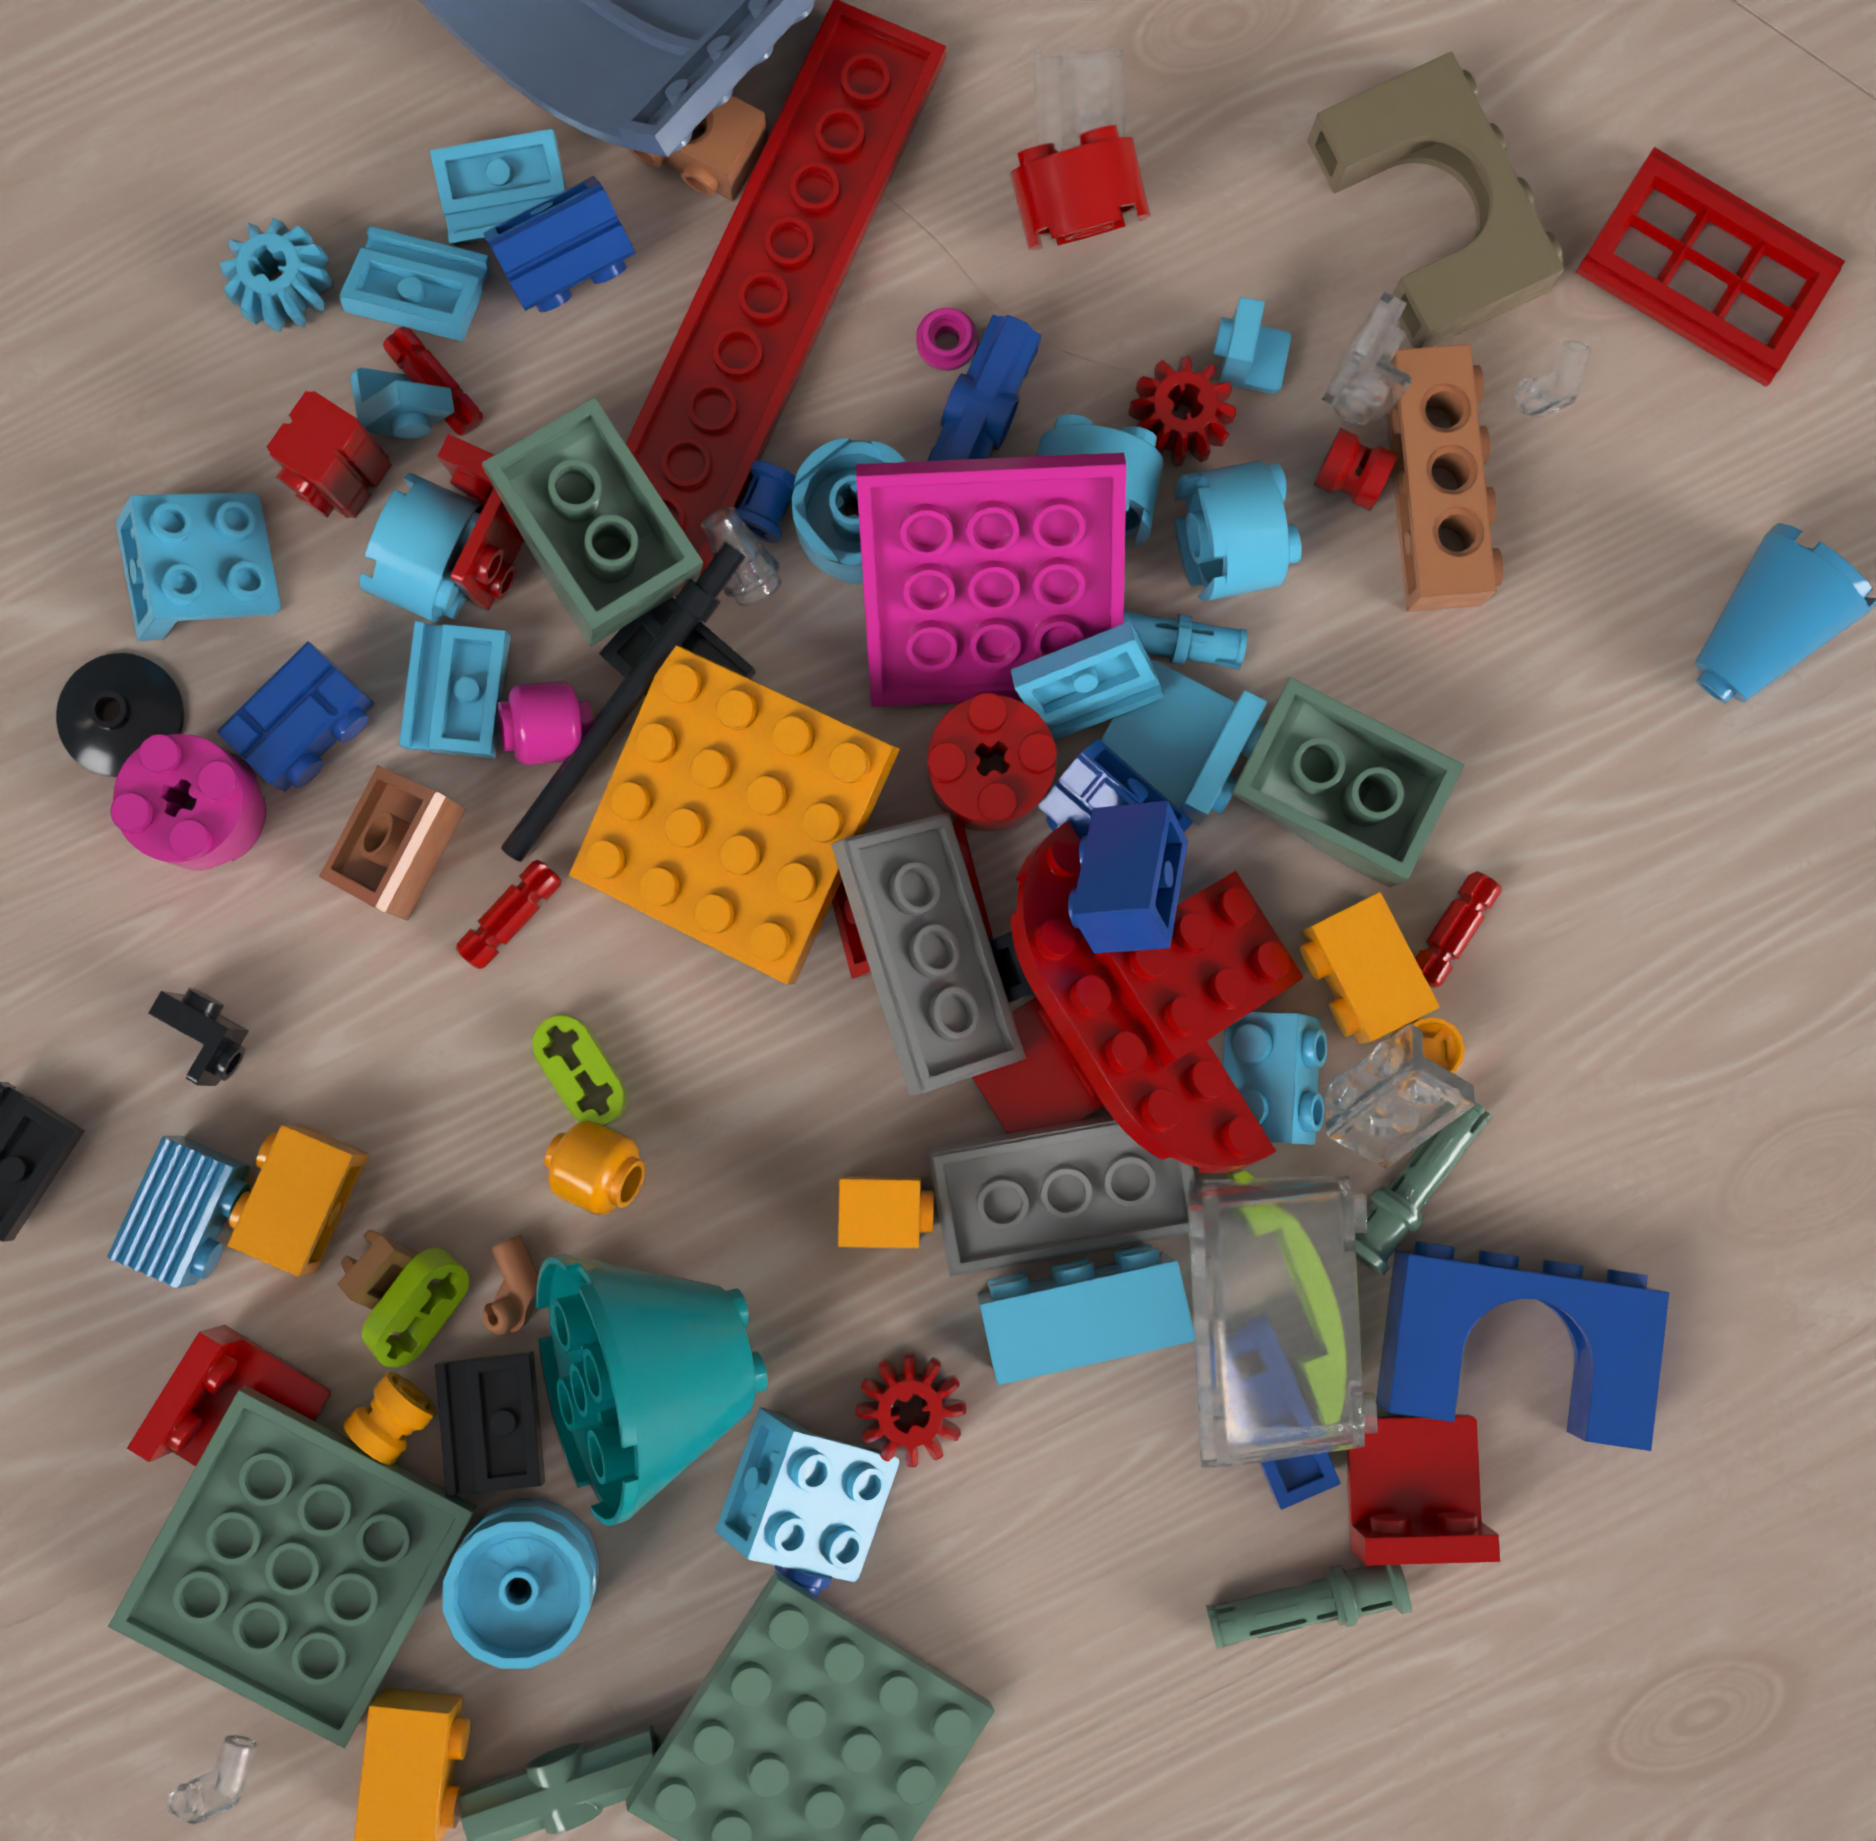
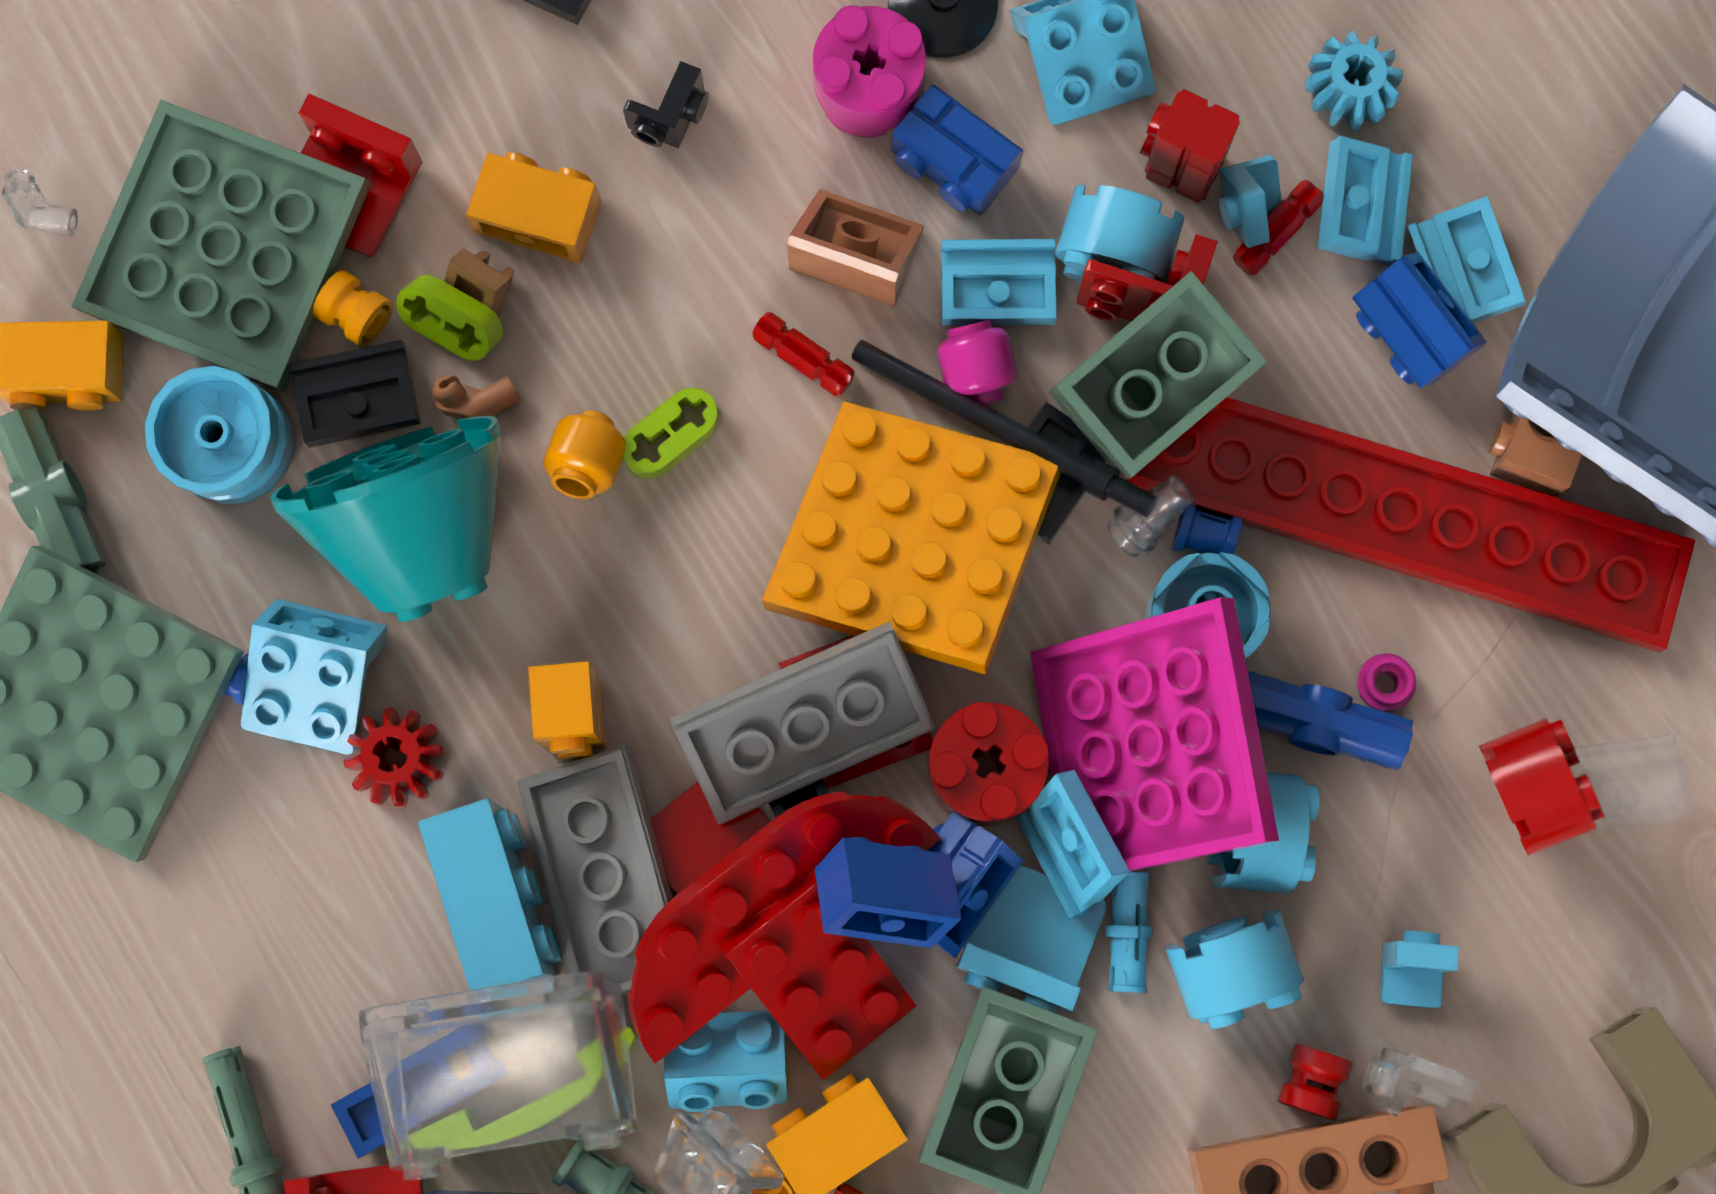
camera: 85 degrees right, 5 degrees down
dark azure brick [107,1135,250,1288] -> none
red gear [1128,355,1236,468] -> none

